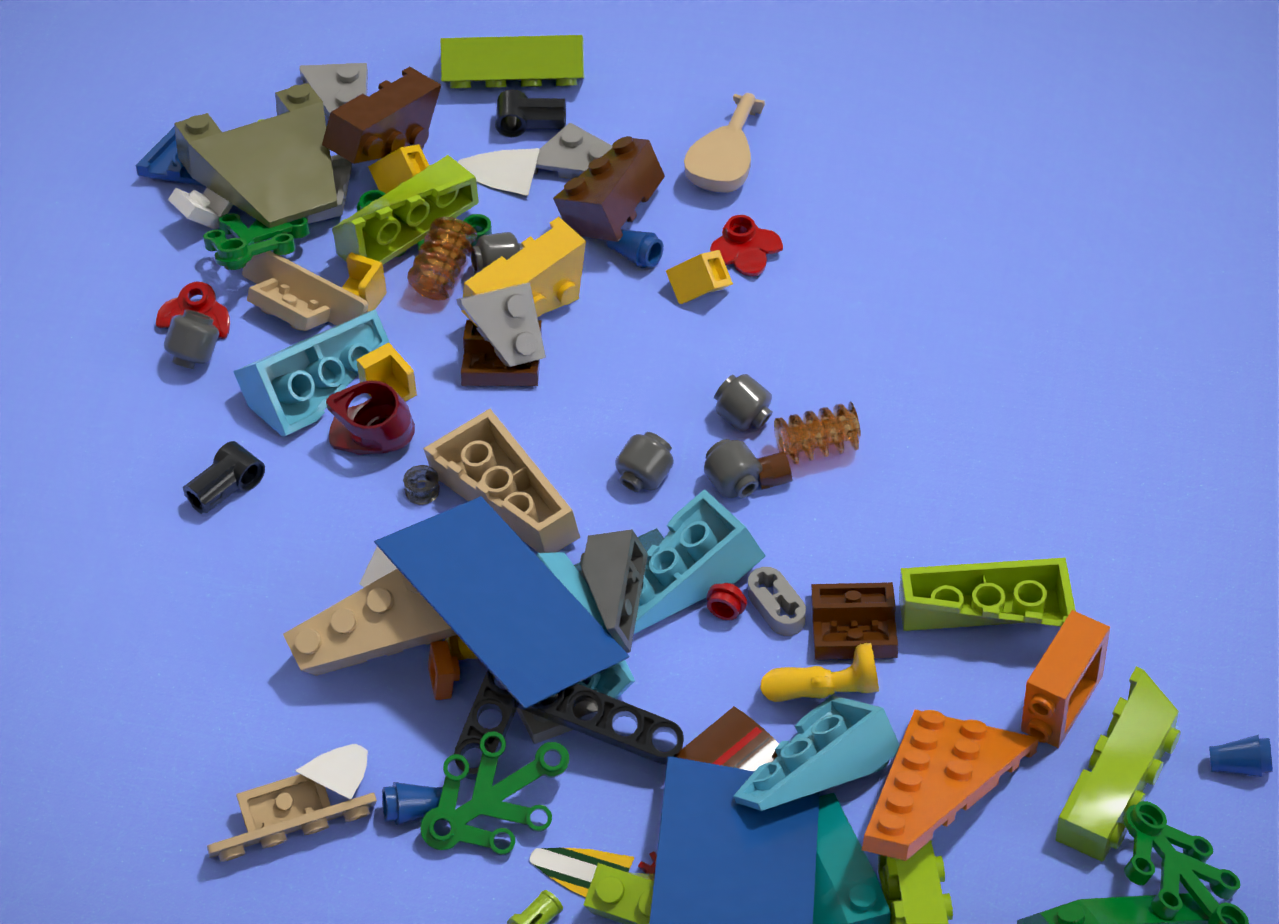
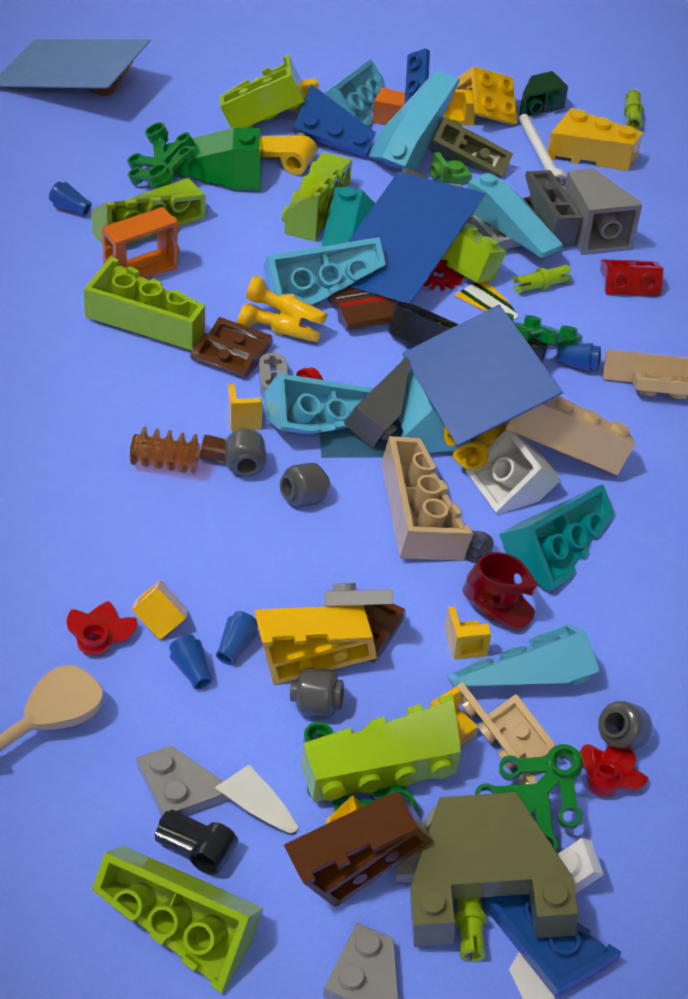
camera: 160 degrees left, 5 degrees down
black piece [182,441,265,514] -> none
white sticker [295,744,368,800] -> none
clear orange piece [407,216,478,301] -> none
reddish brown wedge [553,136,665,242] -> none
dark grey head [714,374,773,432] -> none
orange wing [862,709,1039,861] -> none
none -> blue cone [216,611,259,665]
none -> yellow panel [228,384,263,431]
none -> teal wedge [499,484,615,590]

